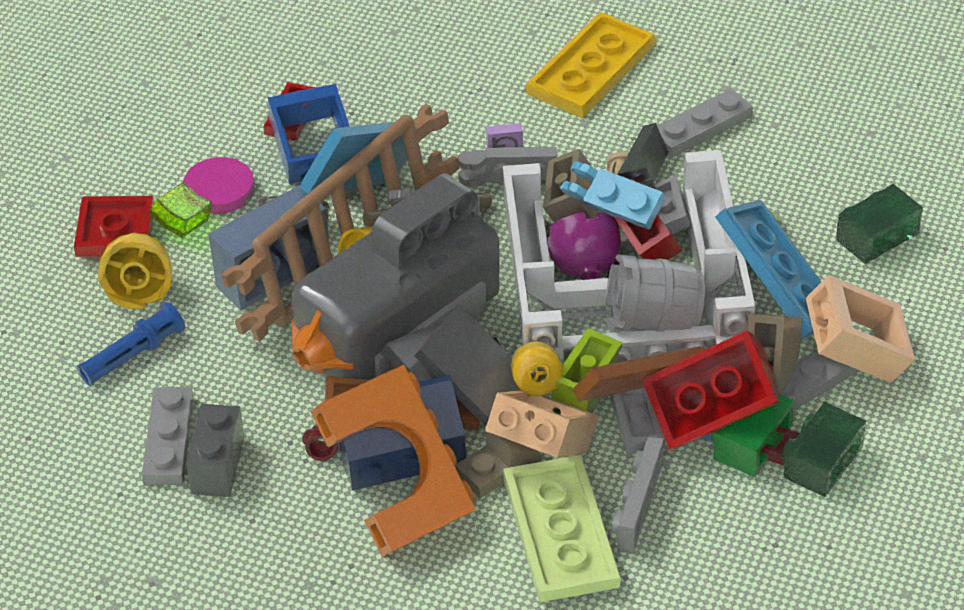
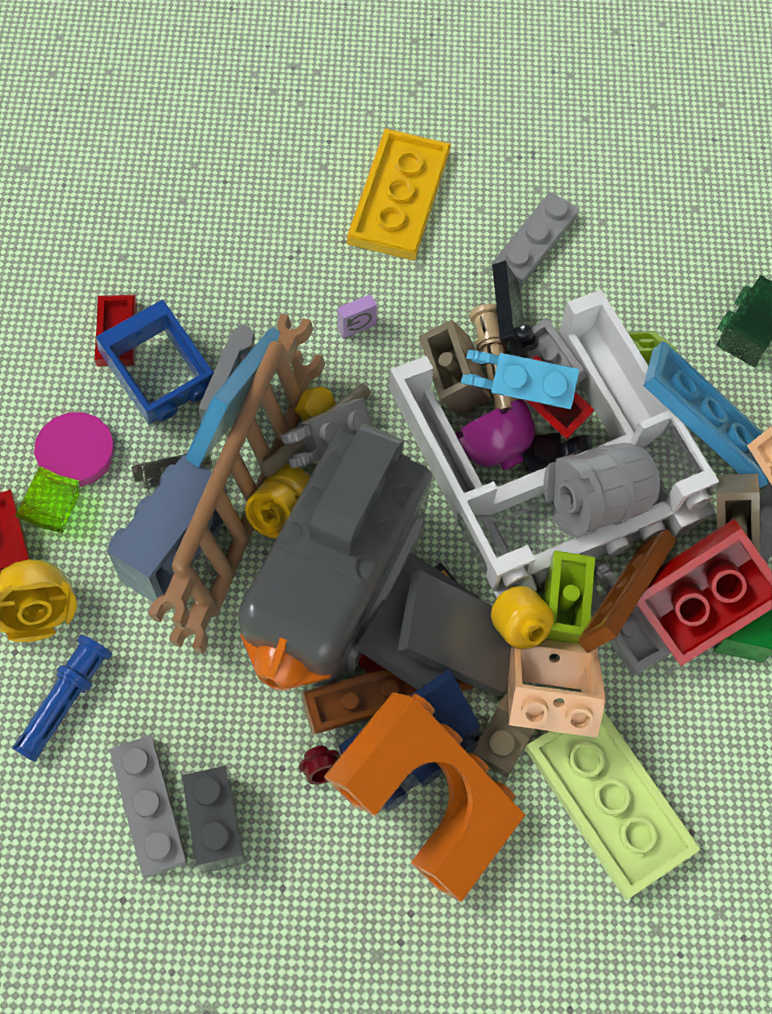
camera: 25 degrees left, 20 degrees up
light grey hinge [457,147,557,187] -> none
light grey plate [612,436,664,554] -> none

